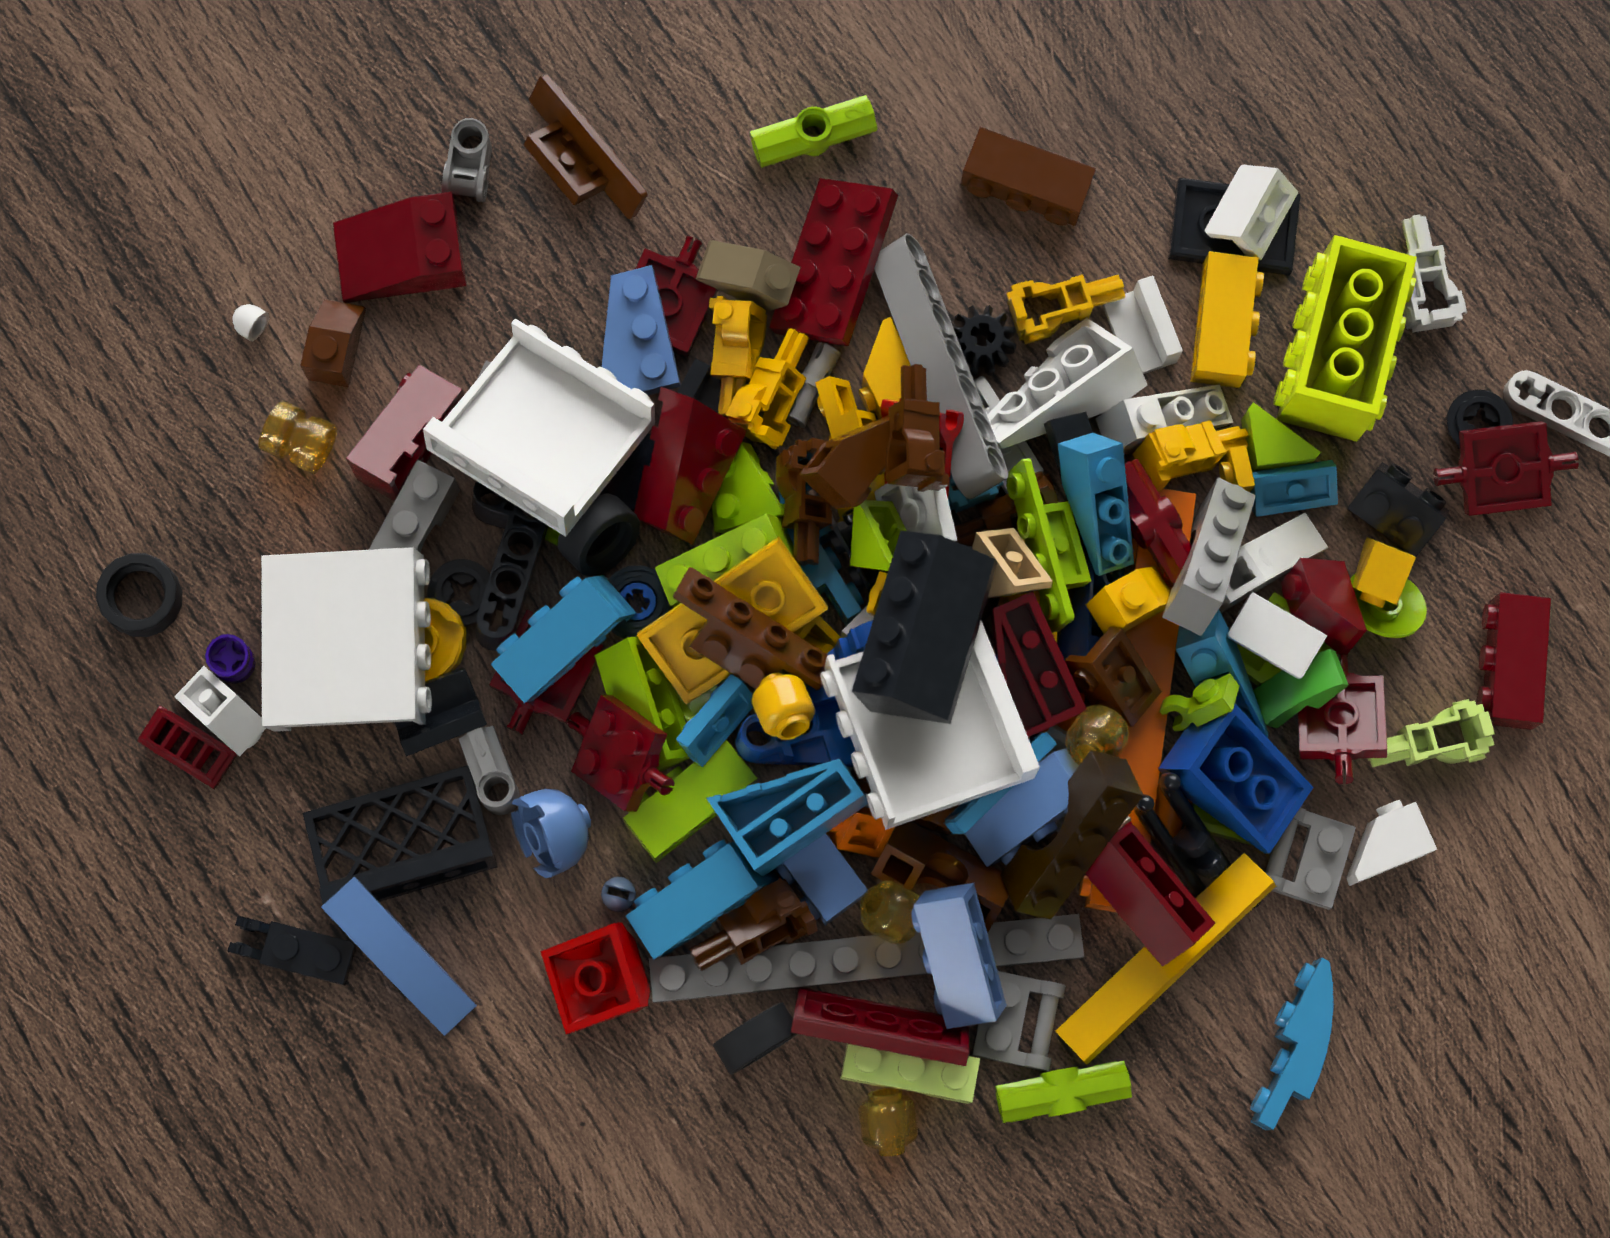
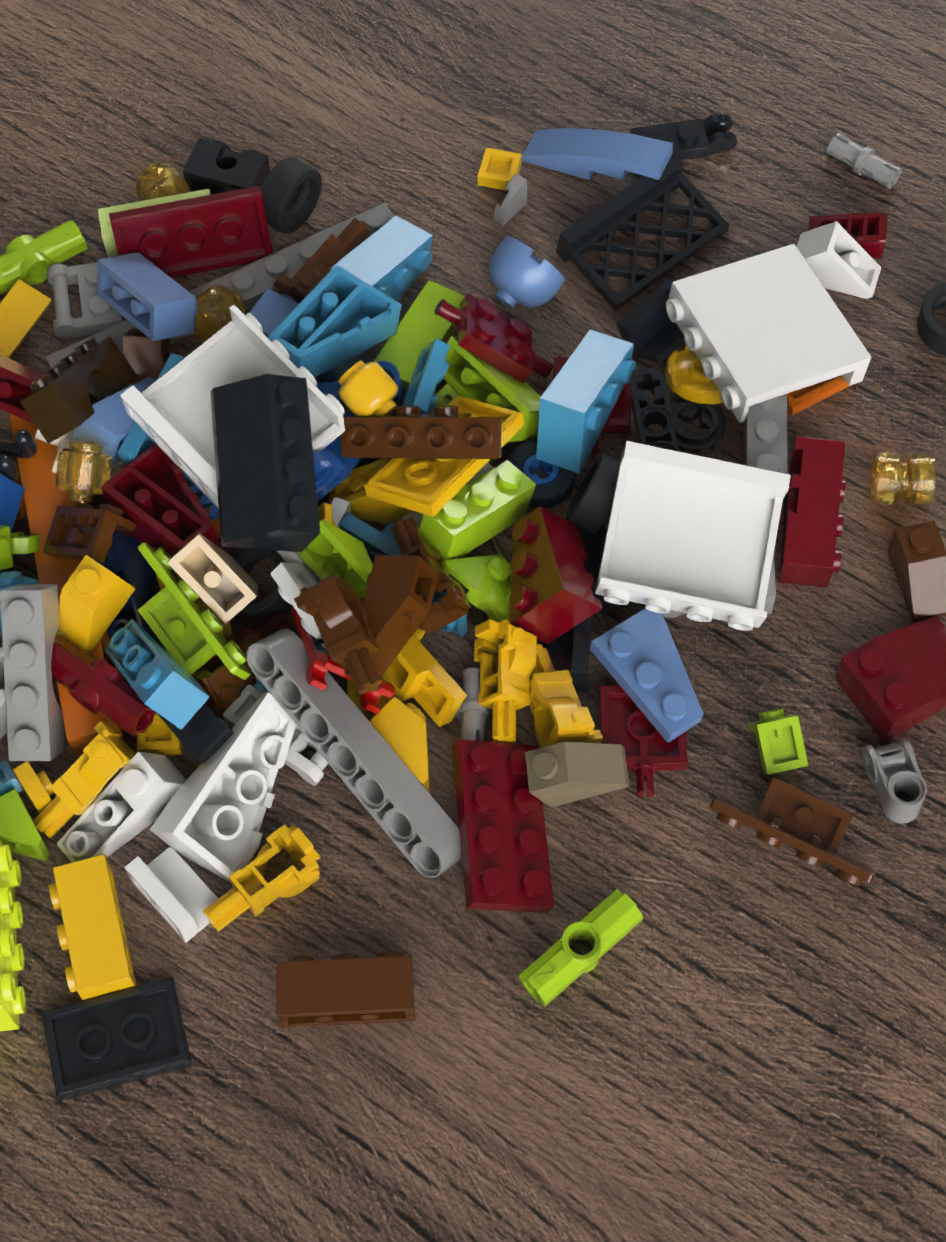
camera: 165 degrees right, 15 degrees down
dark purple wheel [205,634,256,684] -> none
light grey piece [459,726,520,815] -> none
red slope [540,922,650,1035] -> none
sand blue hinge [601,877,636,912] -> none
black gear [953,305,1017,376] -> none
white panel [1205,165,1298,260] -> none
none -> black brick [182,138,270,195]
none -> yellow plate [477,147,522,191]
none -> light grey tile [493,174,527,226]
none -> lime bracket [748,709,809,775]
none -> light grey pin [826,132,902,189]

